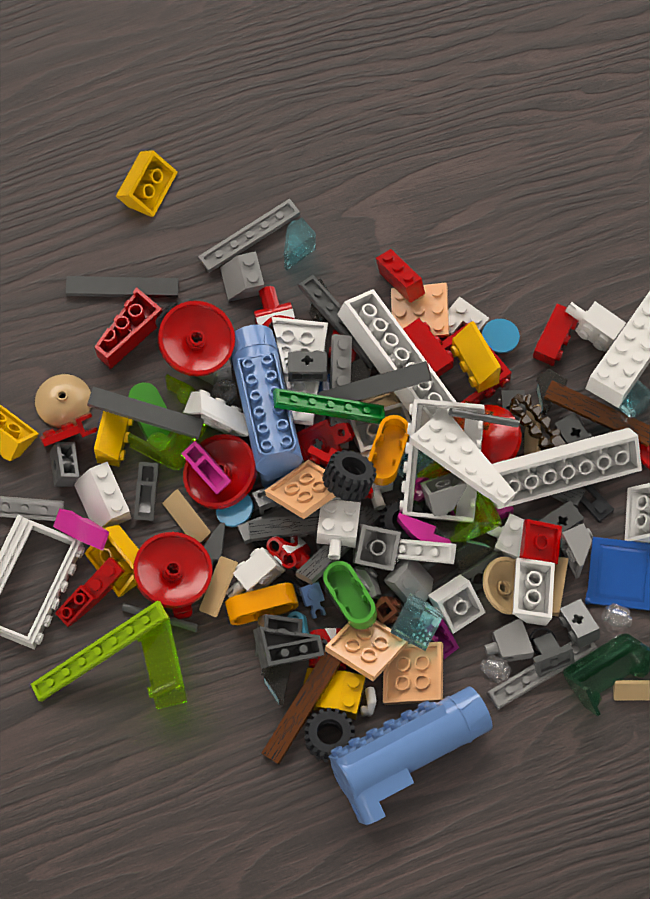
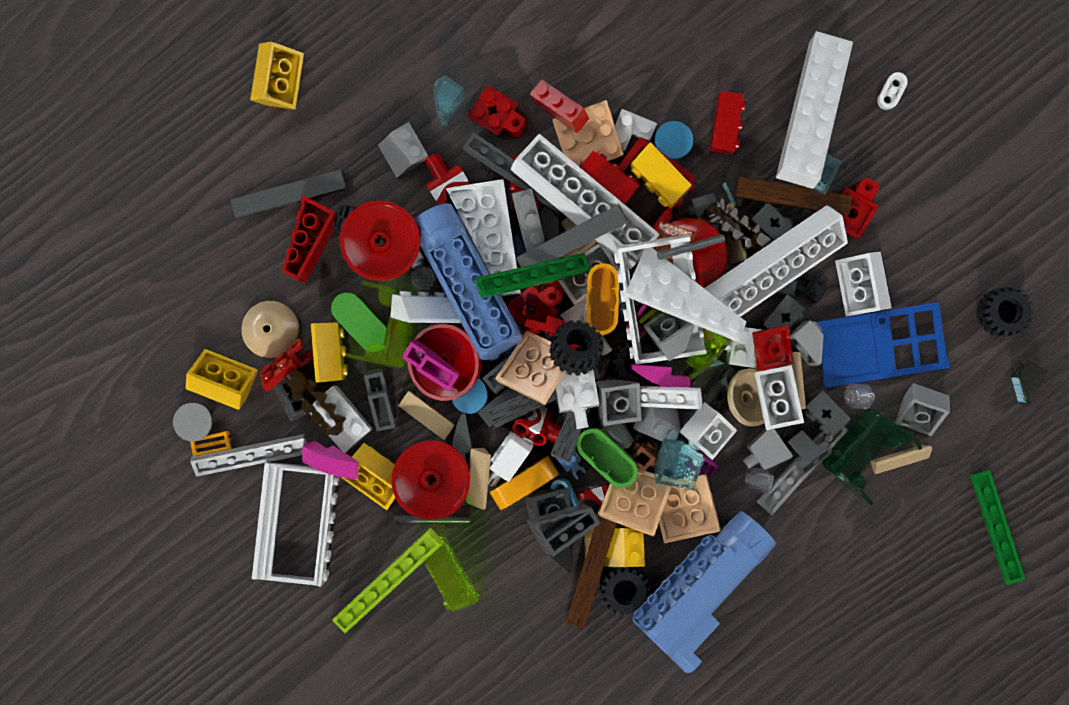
camera: 20 degrees left, 20 degrees up
red slope [55,557,125,627] -> none
dark grey tile [87,387,204,439] -> none
light grey plate [198,199,300,273] -> none
dark grey brick [288,350,327,382] -> none
white arm [360,687,377,717] -> none
white brick [565,301,626,352] -> none
none -> dark brown sword [284,368,347,436]
none -> red plate [467,85,528,138]

